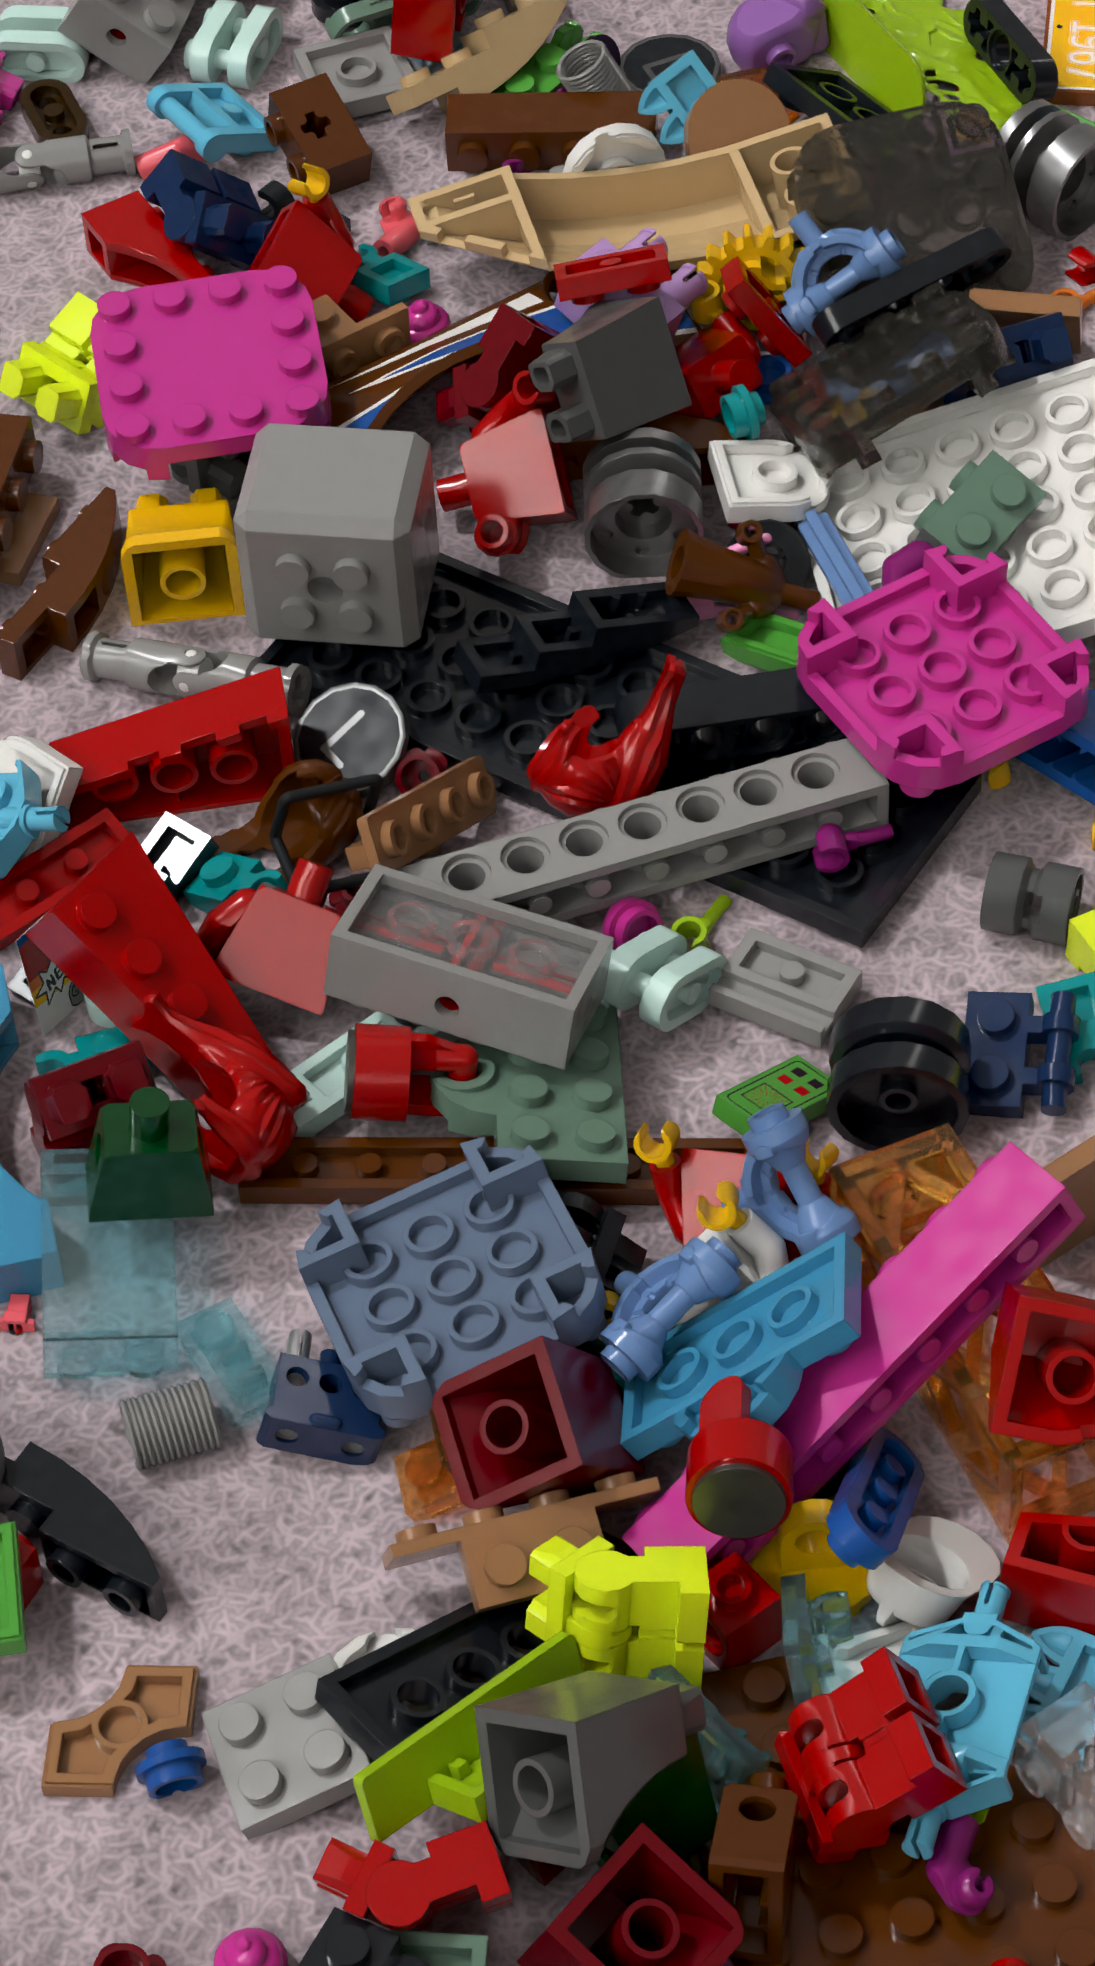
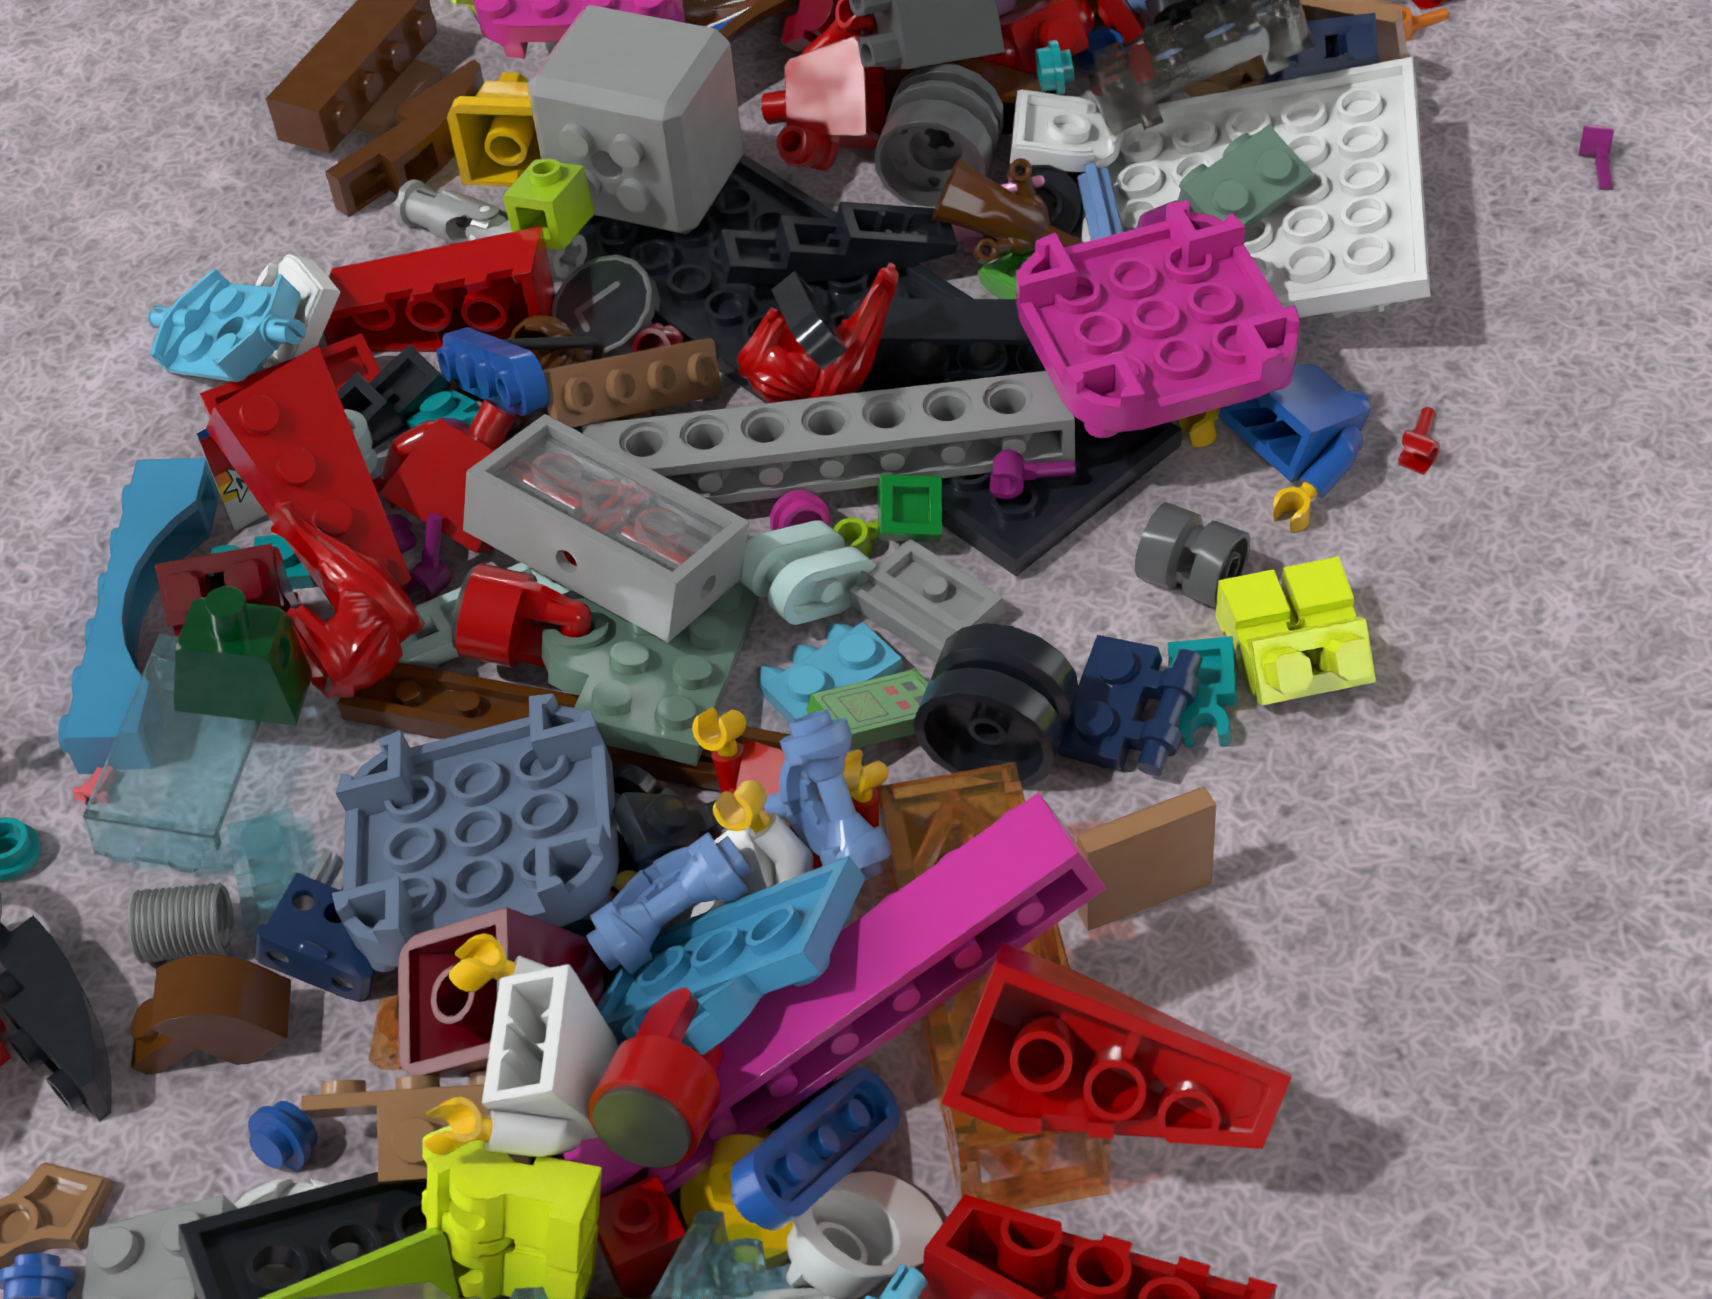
camera: 15 degrees right, 0 degrees up
none -> reddish brown brick [131,955,291,1075]
none -> blue plate [248,1101,318,1171]
none -> magenta hand [404,513,452,602]
none -> white torso [424,934,618,1157]
none -> blue plate [437,327,549,416]
none -> lime brick [503,159,595,250]
none -> black plate [612,792,726,864]
none -> medium azure plate [757,622,903,722]
none -> black beam [772,271,848,370]
none -> green tile [878,474,942,542]

